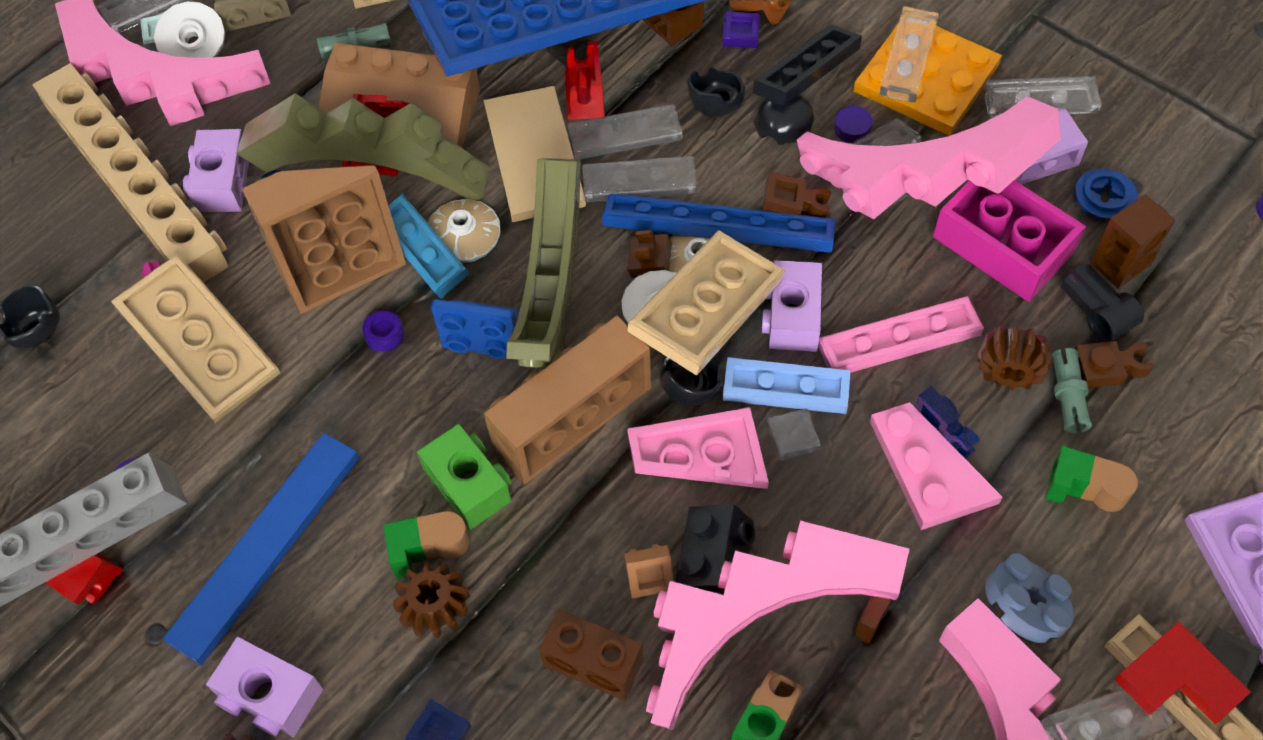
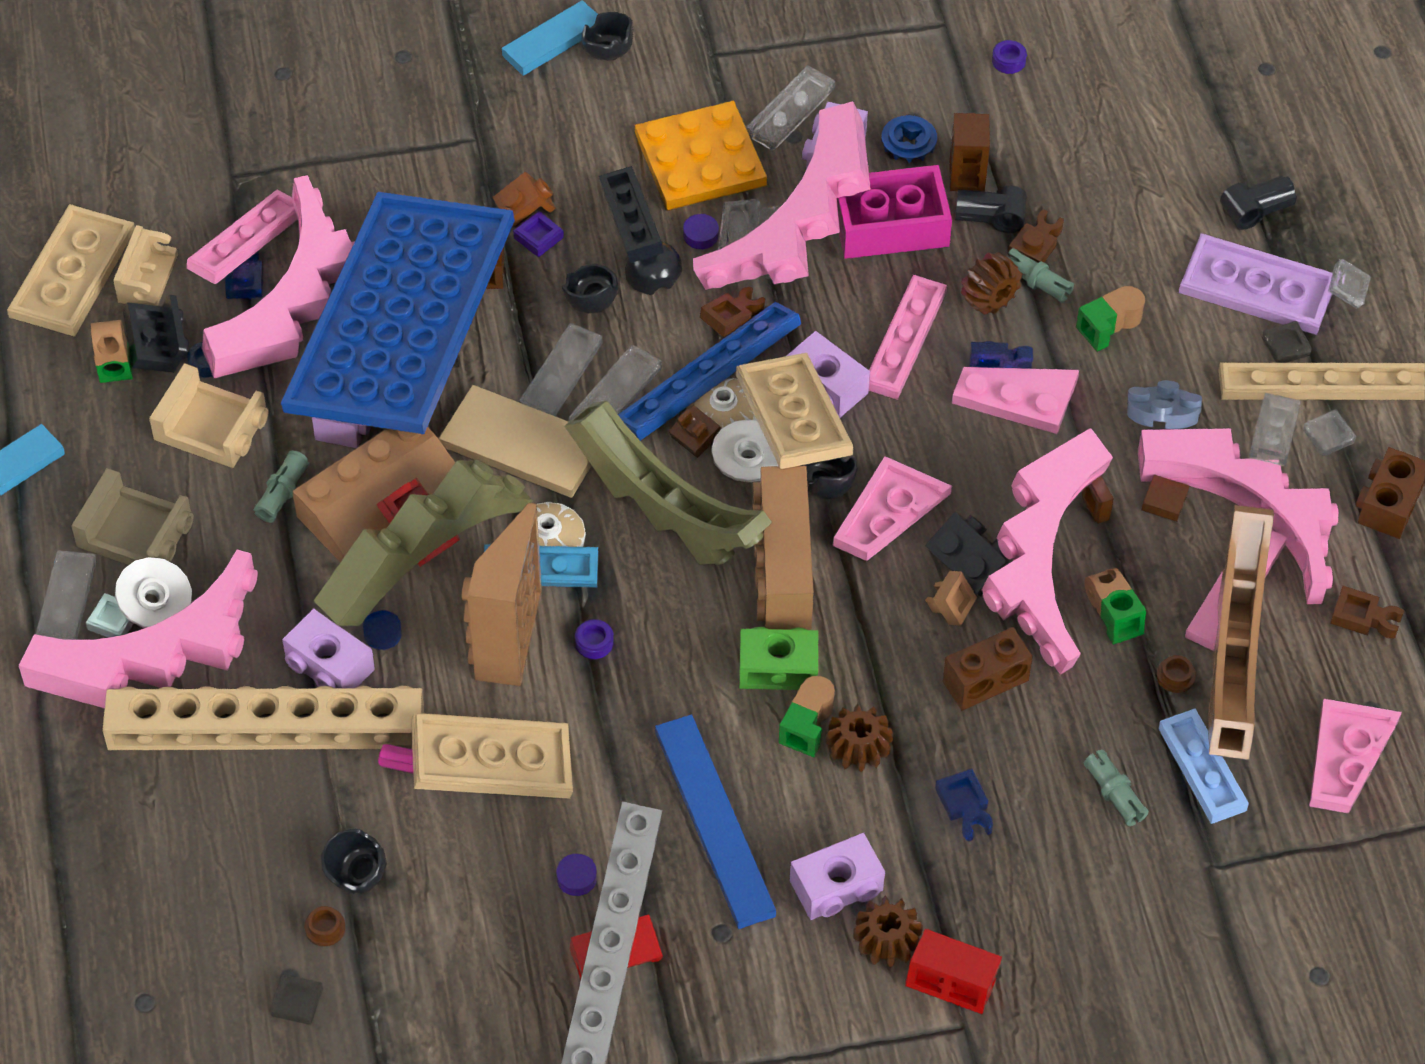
camera: 55 degrees left, 5 degrees down
blue bracket [431,299,520,359] -> none
red hinge [564,41,604,121] -> none
light blue plate [723,357,850,414] -> none
clear tile [767,409,821,461] -> none
clear tile [879,6,939,102] -> none
red tile [1114,622,1251,725] -> none
none -> reddish brown tile [1142,475,1190,522]

